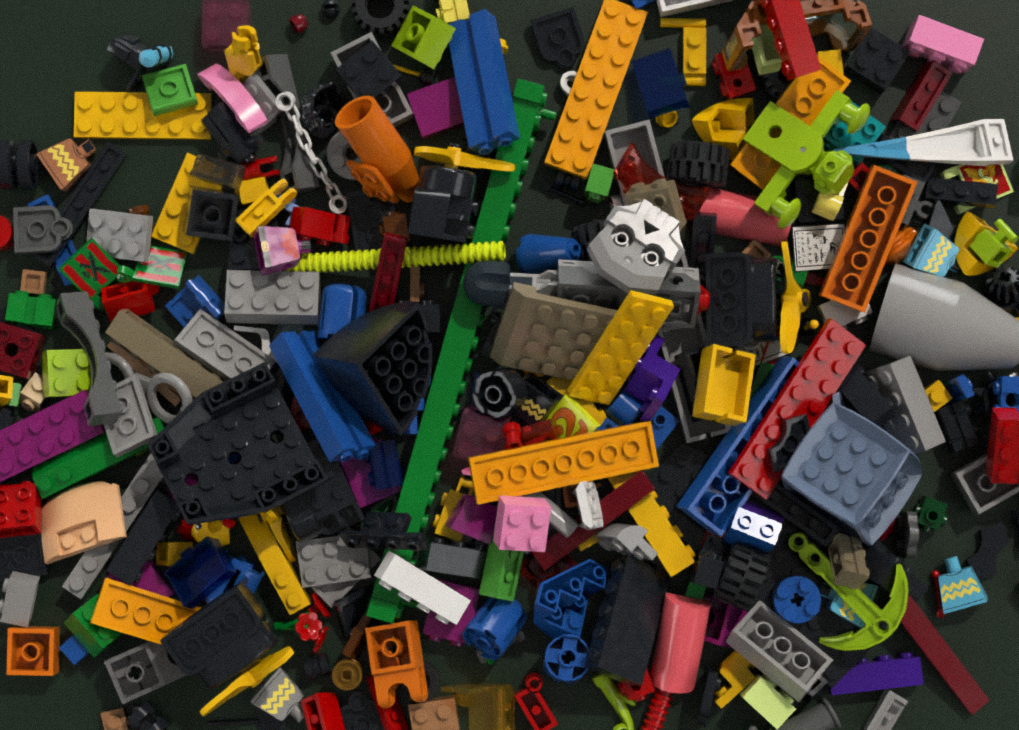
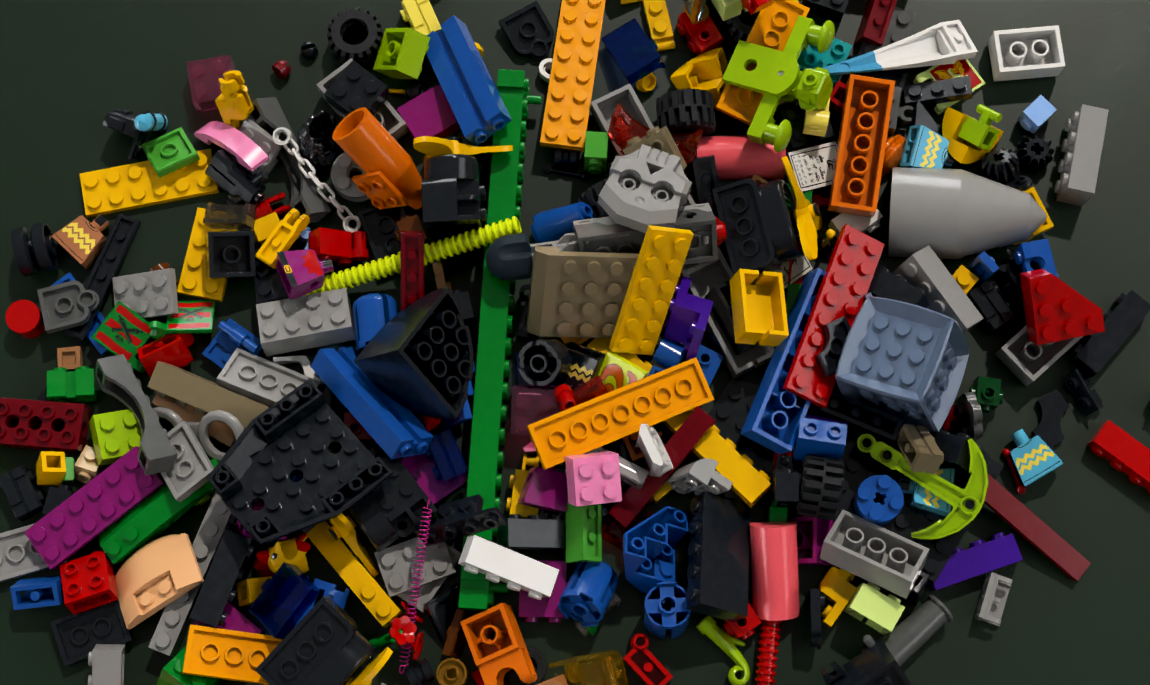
camera: 10 degrees left, 10 degrees down
none -> dark pink piece [398,498,432,674]

